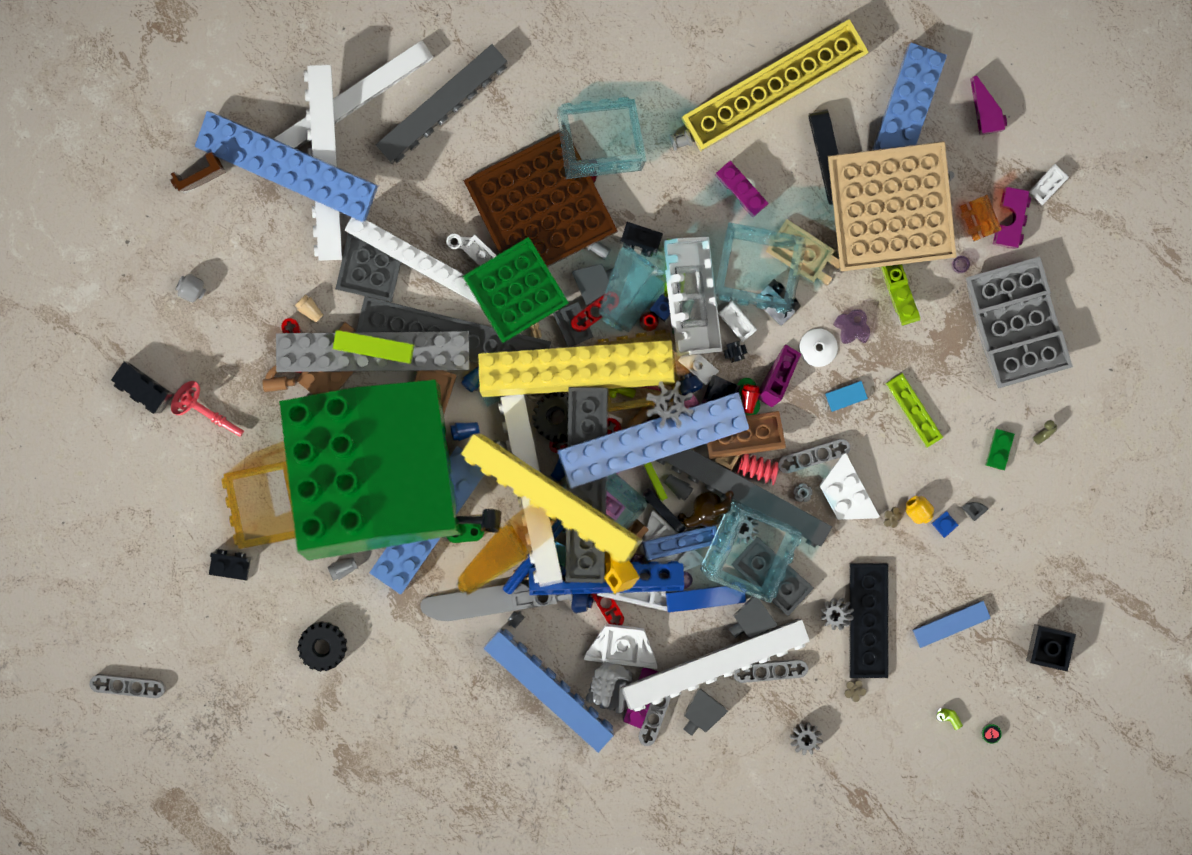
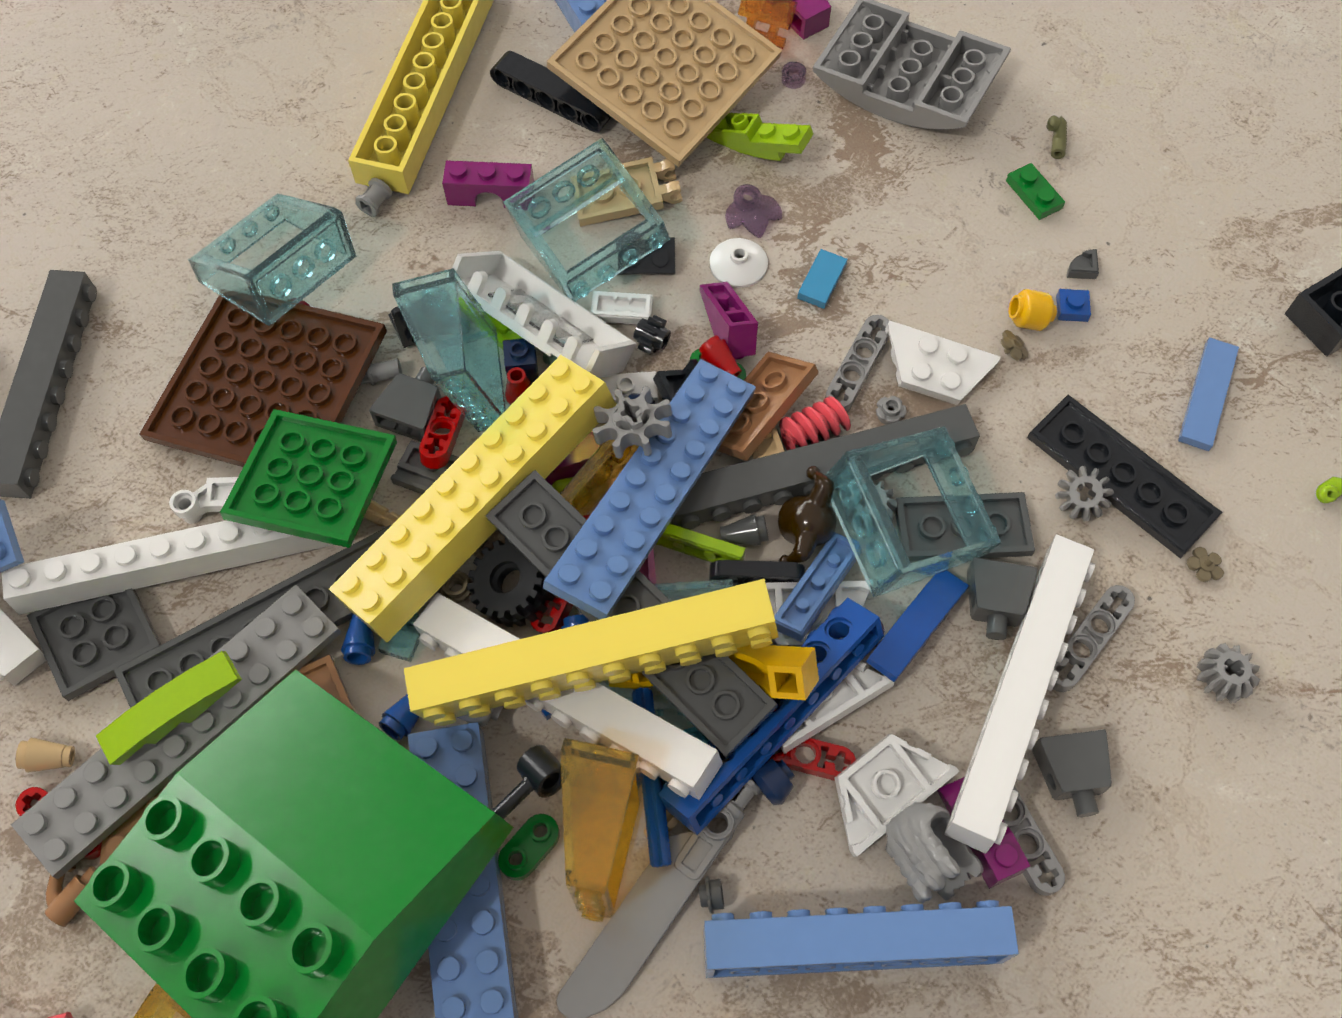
camera: 50 degrees left, 25 degrees down
lime tile [886,373,943,448] -> none

